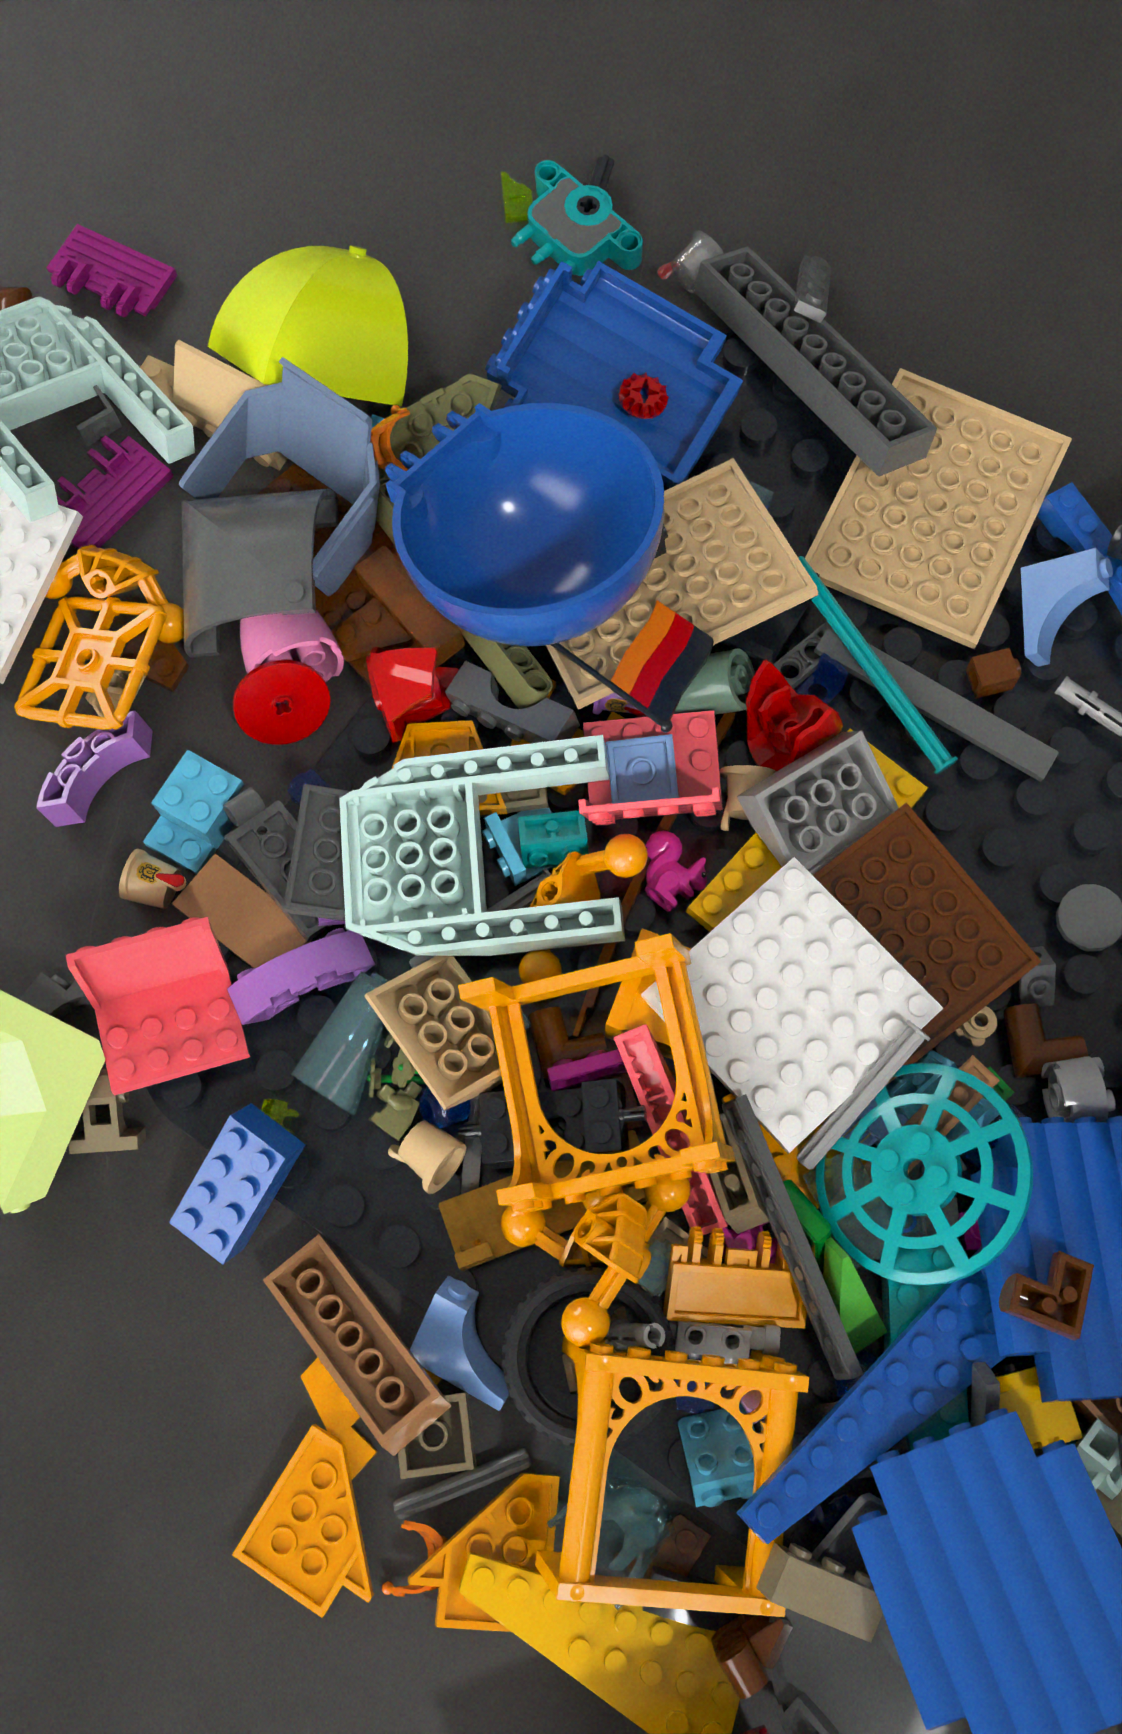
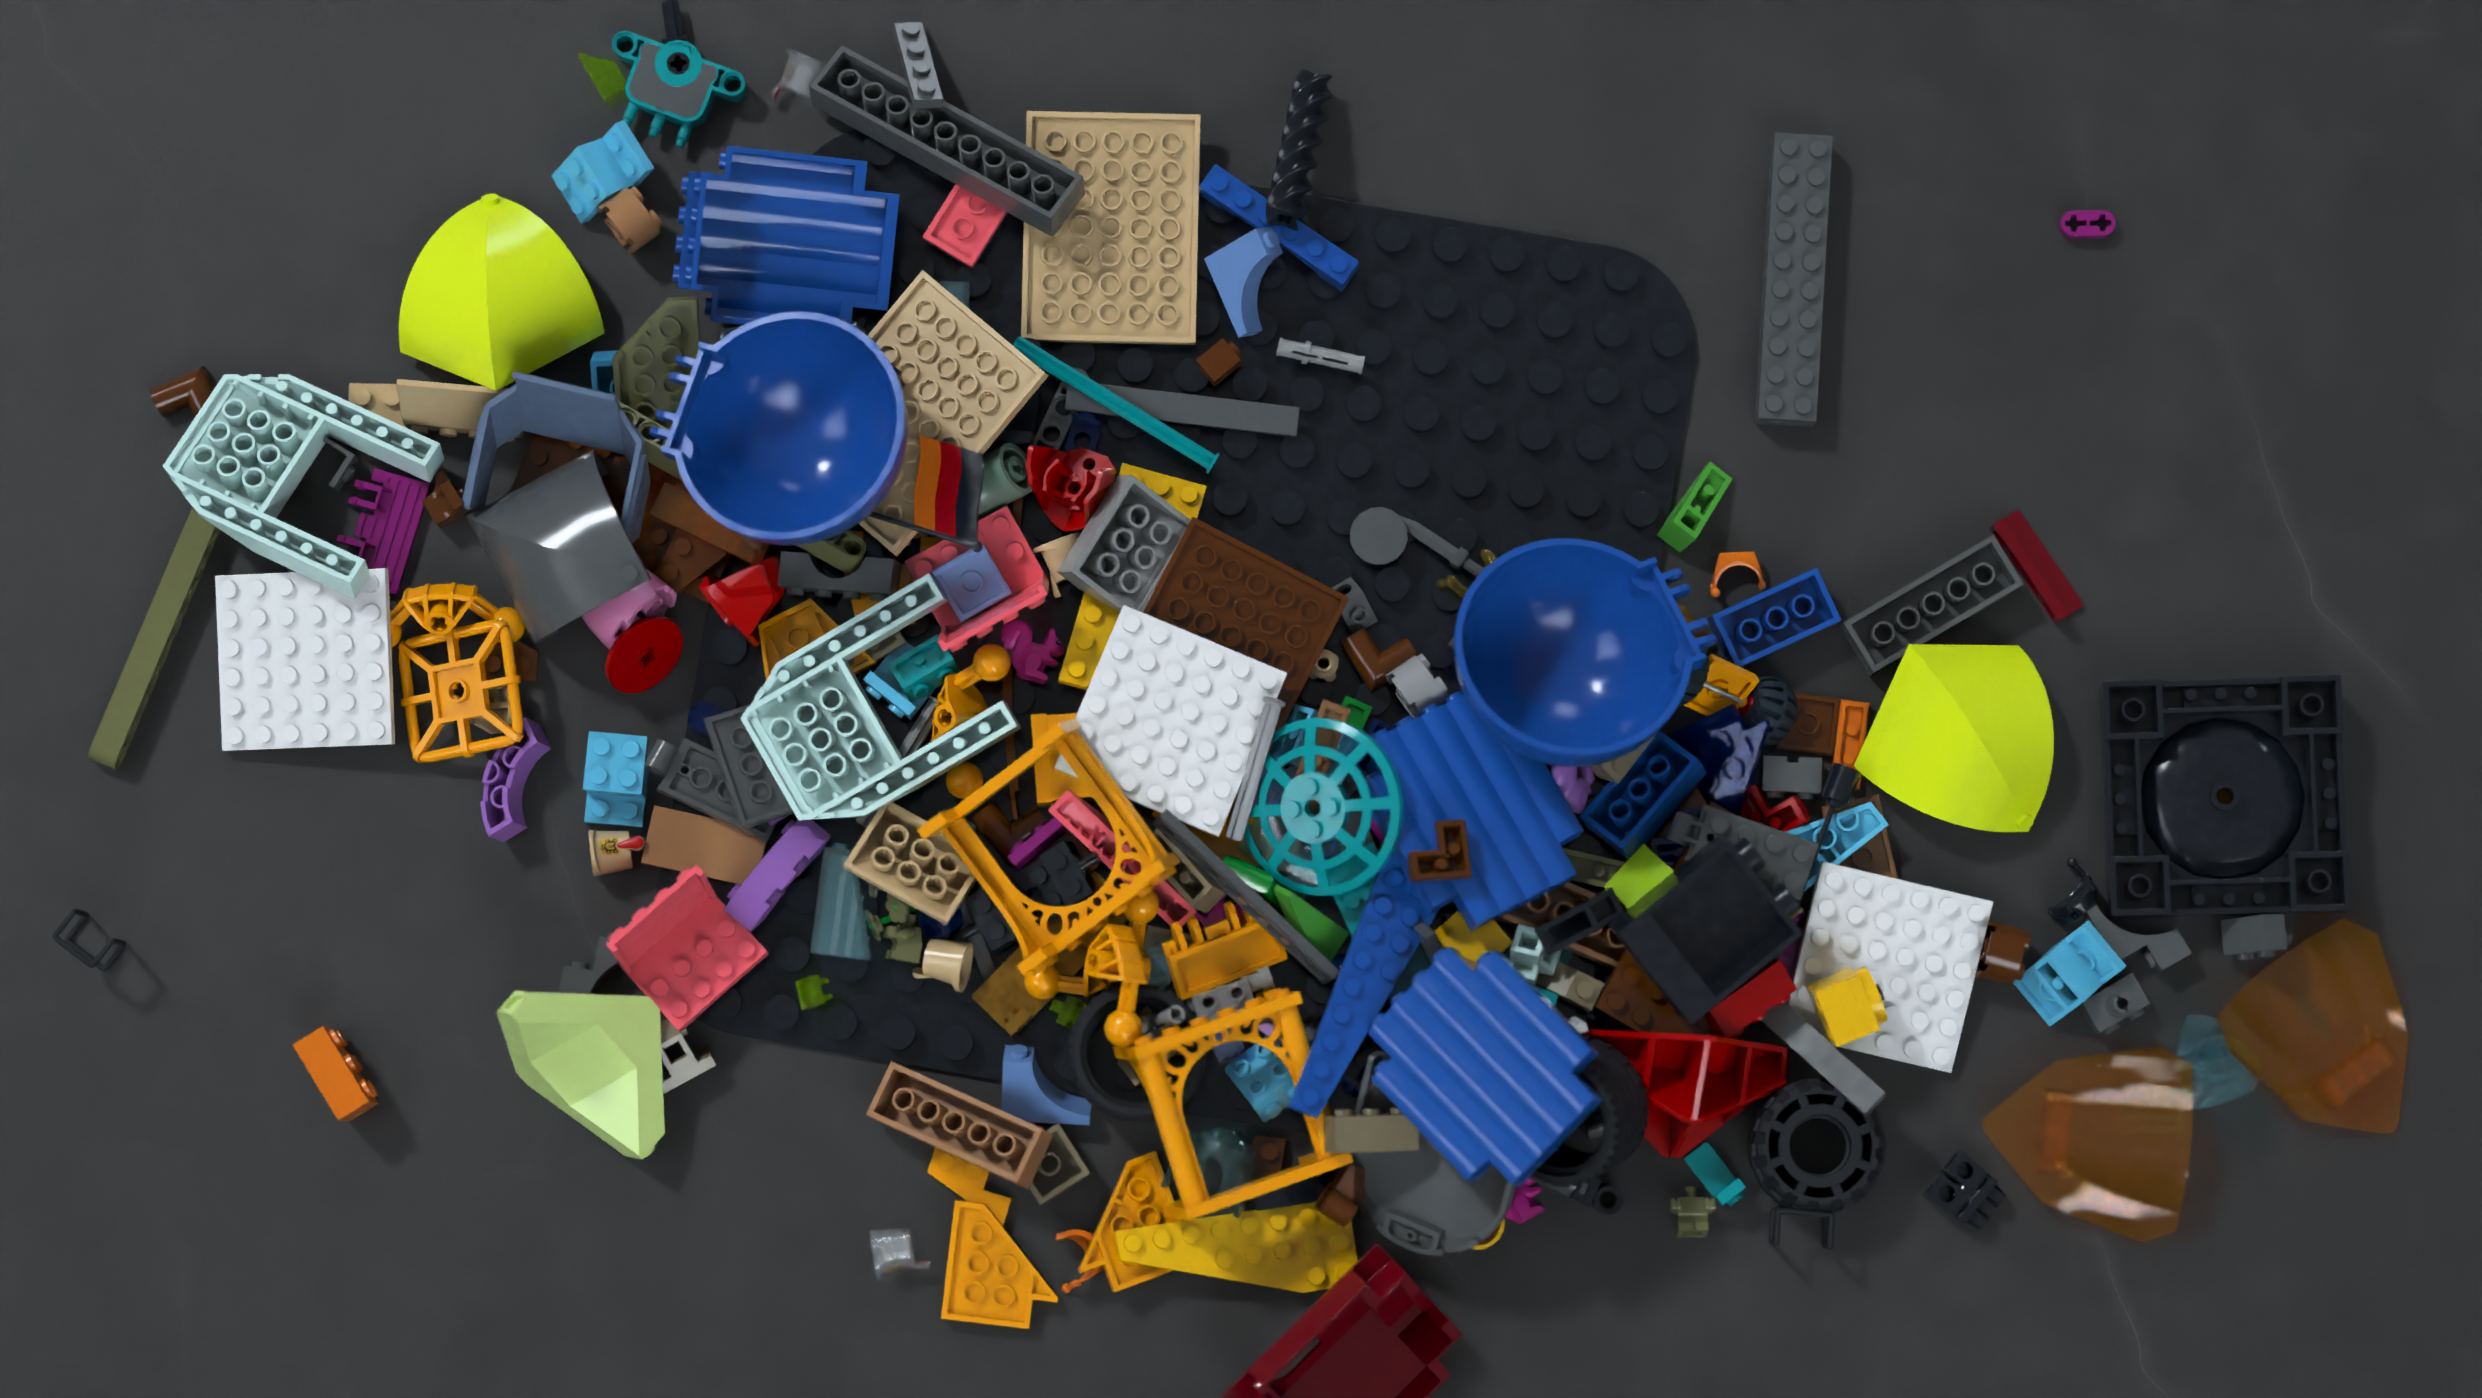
camera: 30 degrees left, 10 degrees up
magenta hinge [46,224,178,318] -> none
brick [169,1103,305,1265] -> none
orange helmet [370,405,410,471] -> none
dark grey axle [393,1448,531,1520] -> none
red gear [619,372,669,419] -> none
none -> reddish brown brick [421,470,470,529]
none -> medium azure bracket [551,120,654,224]
none -> medium nougat brick [597,186,662,254]
none -> clear hat [869,1227,930,1281]
none -> coral plate [922,184,1007,269]
none -> clear neon green tile [1049,995,1087,1030]

